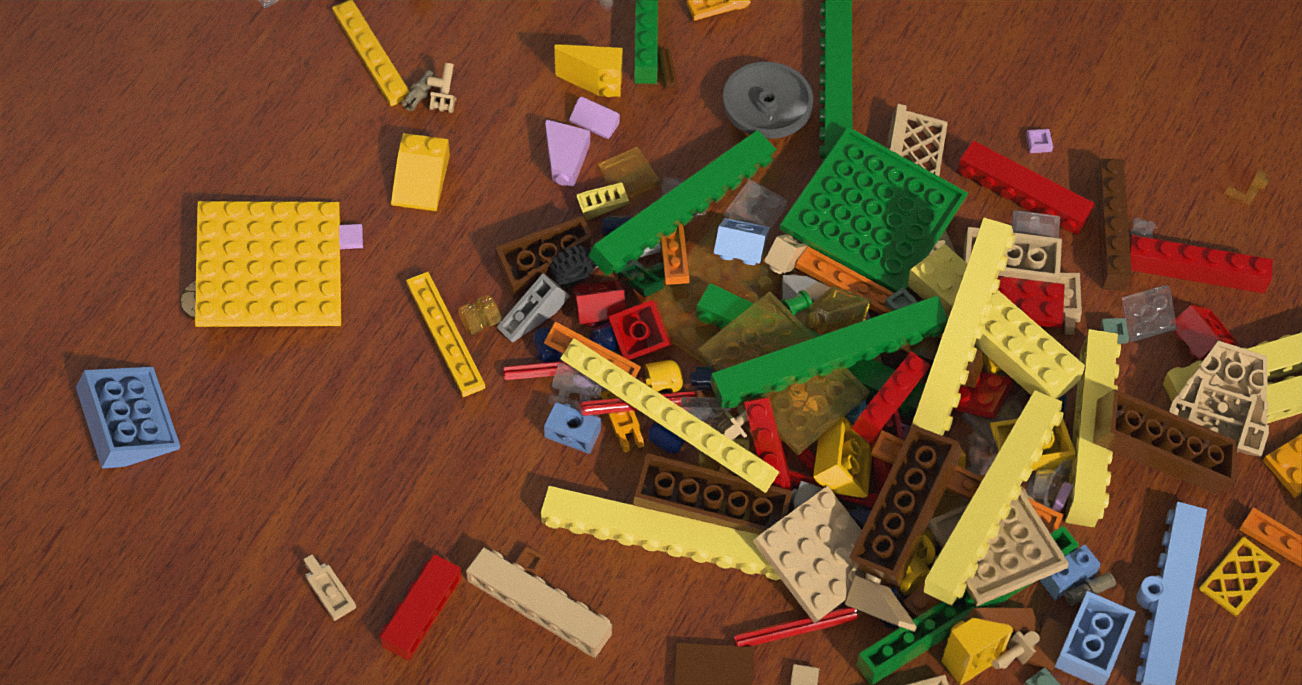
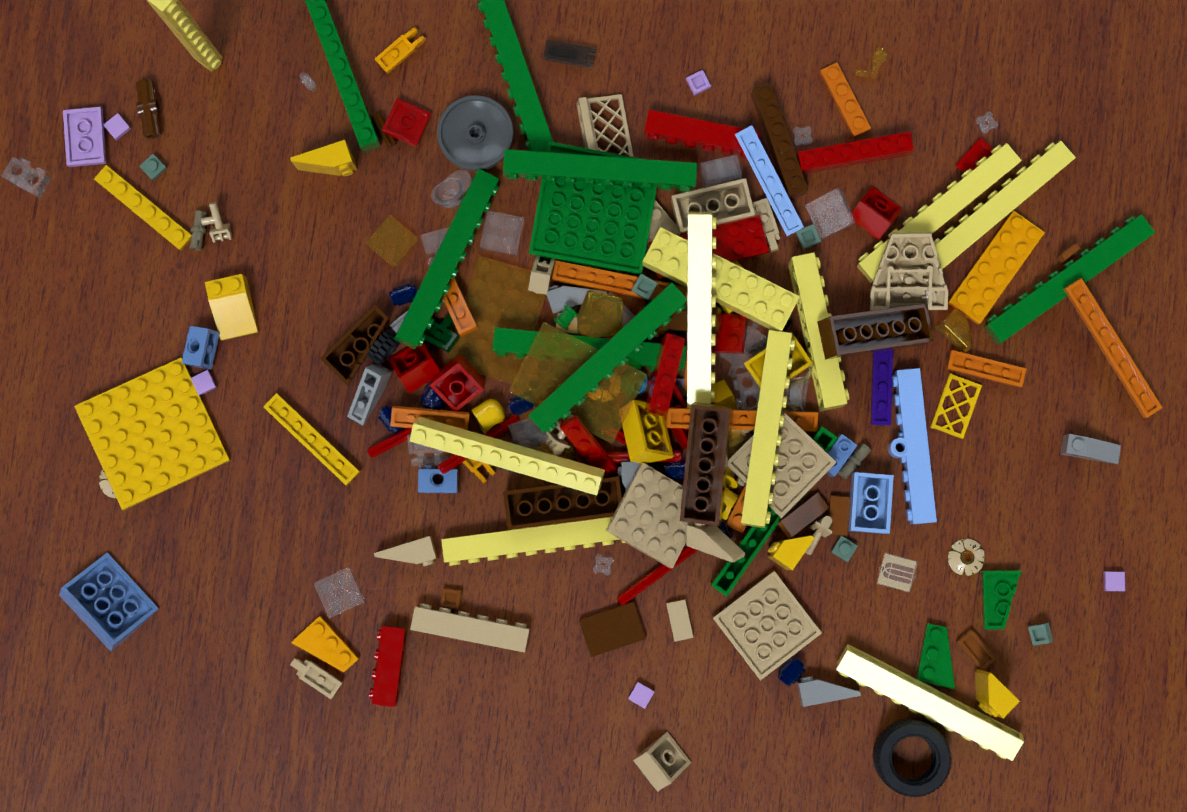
camera: 15 degrees left, 25 degrees up
clear yellow wheel [458,294,502,336] -> none
lavender slope [545,120,590,187] -> none
lavender slope [569,97,620,140] -> none
light yellow slope [577,183,630,221] -> none
light blue slope [714,218,770,265] -> none
lavender tile [1051,482,1073,513] -> none
none -> sand green plate [139,154,167,181]
none -> medium blue brick [182,326,220,370]
none -> light orange wing [291,616,359,672]
none -> clear plate [313,567,365,618]
none -> tan slope [374,536,438,567]
none -> red tile [382,98,432,147]
none -> clear piece [431,170,471,208]
none -> green brick [503,149,697,192]
none -> clear smoke hinge [543,40,596,68]
none -> clear plate [593,554,614,576]
none -> light blue plate [735,125,804,236]
none -> orange plate [820,62,871,138]
none -> dark purple plate [870,350,893,426]
none -> clear yellow slope [935,309,973,353]

